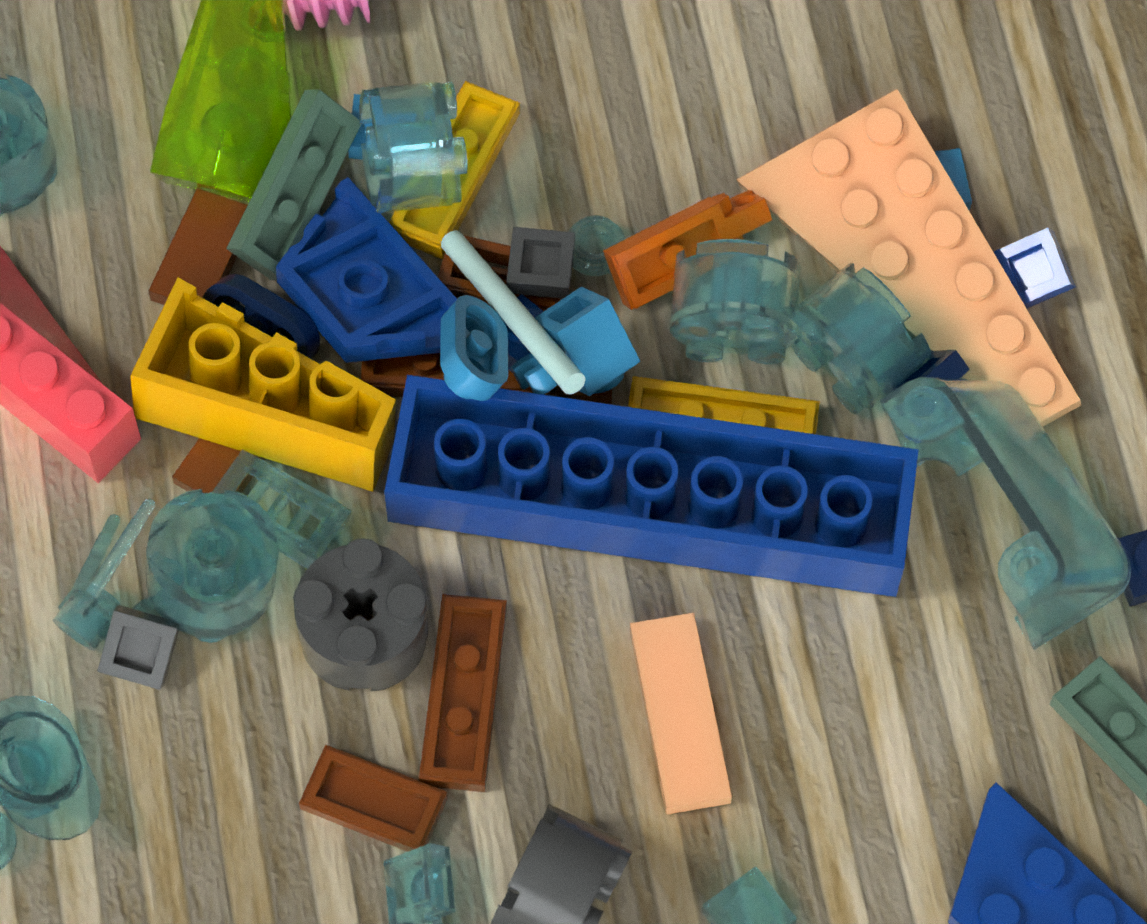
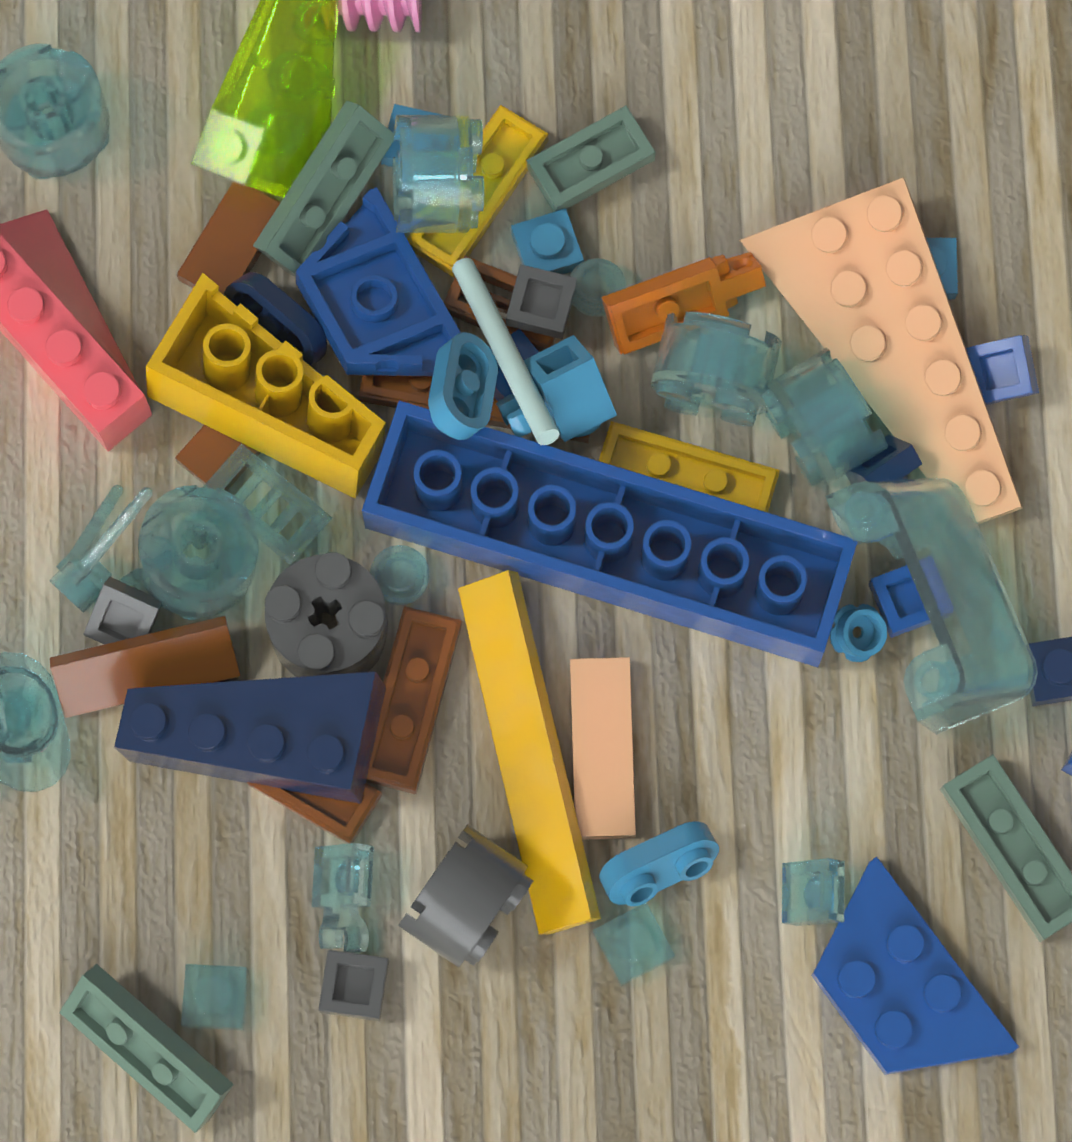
camera: 10 degrees right, 10 degrees up
none -> dark orange tile [50,616,240,718]
none -> dark blue wedge [114,672,386,804]
none -> clear light blue plate [370,545,430,605]
none -> yellow tile [458,570,601,935]
none -> dark azure plate [511,208,584,274]
none -> sand green plate [527,106,656,212]
none -> dark azure plate [599,821,719,906]
none -> clear light blue plate [782,858,845,926]
none -> dark azure plate [829,604,887,662]
none -> blue plate [868,558,948,638]

